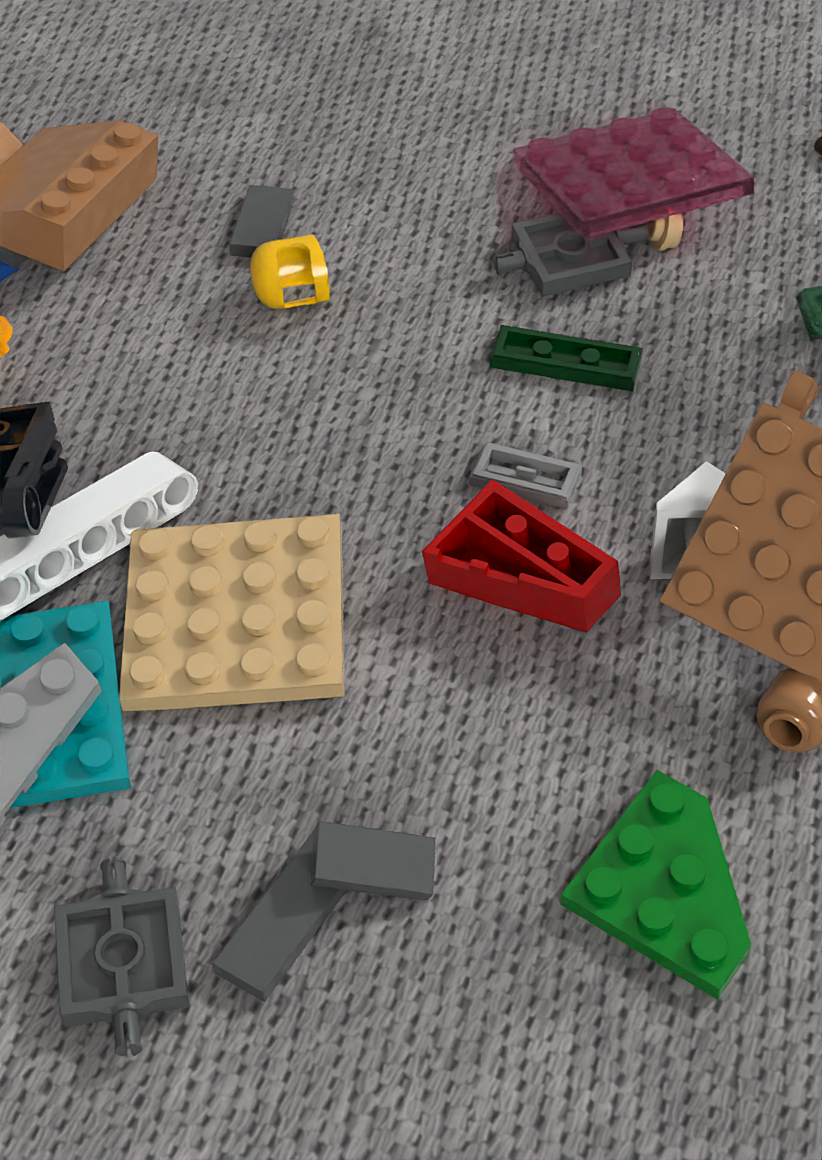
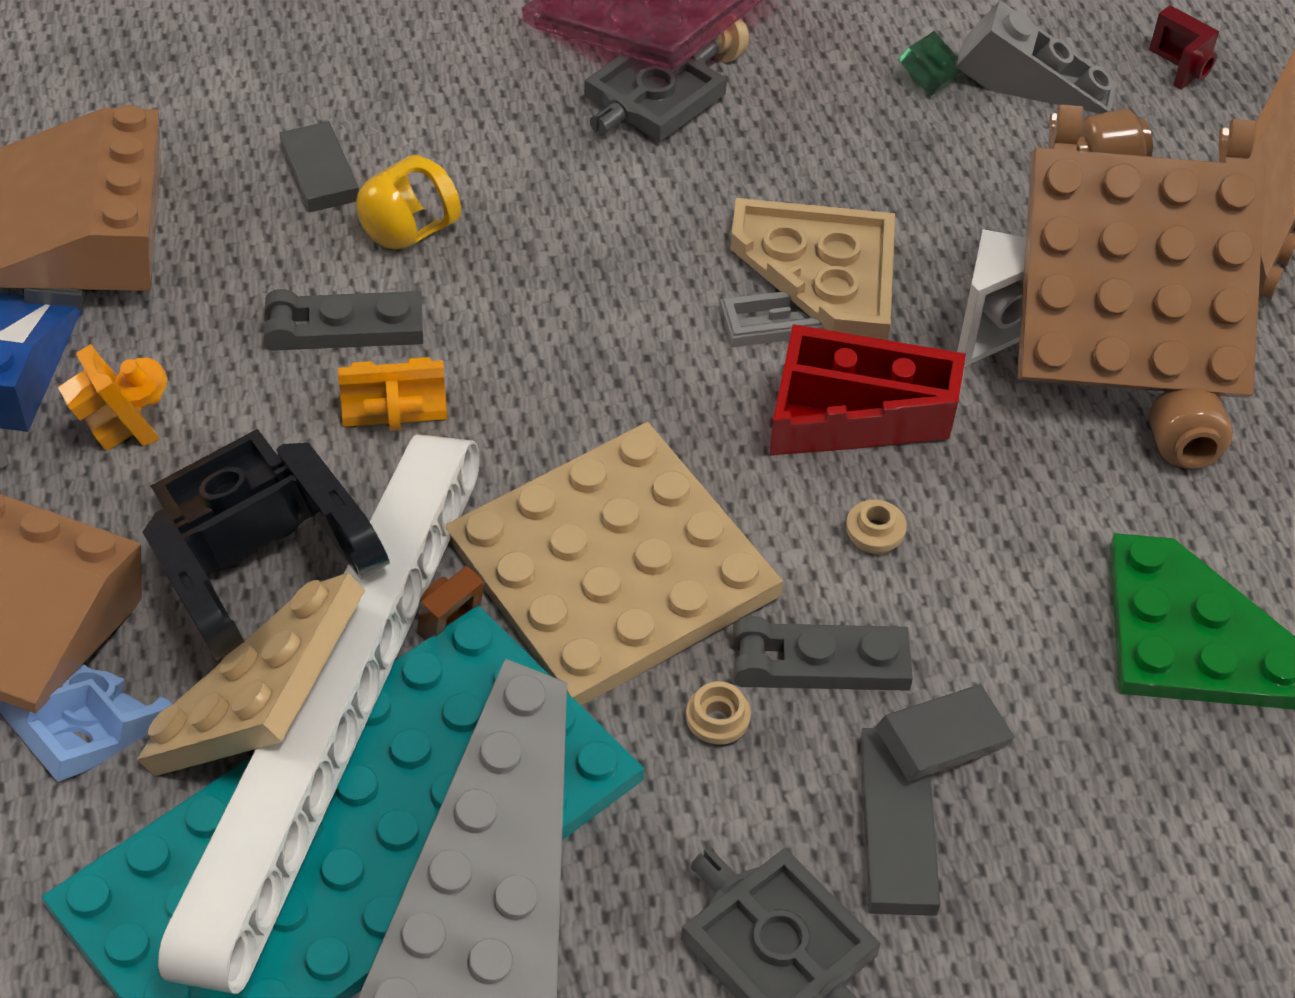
camera: 35 degrees left, 0 degrees up
dark green tile [490,325,643,392] -> none
none -> dark grey plate [264,289,423,351]
none -> light orange hips [338,357,447,432]
none -> dark orange plate [417,565,484,640]
none -> tan plate [686,681,751,745]
none -> tan plate [730,198,895,340]
none -> dark grey plate [733,616,913,691]
none -> tan plate [846,500,907,554]

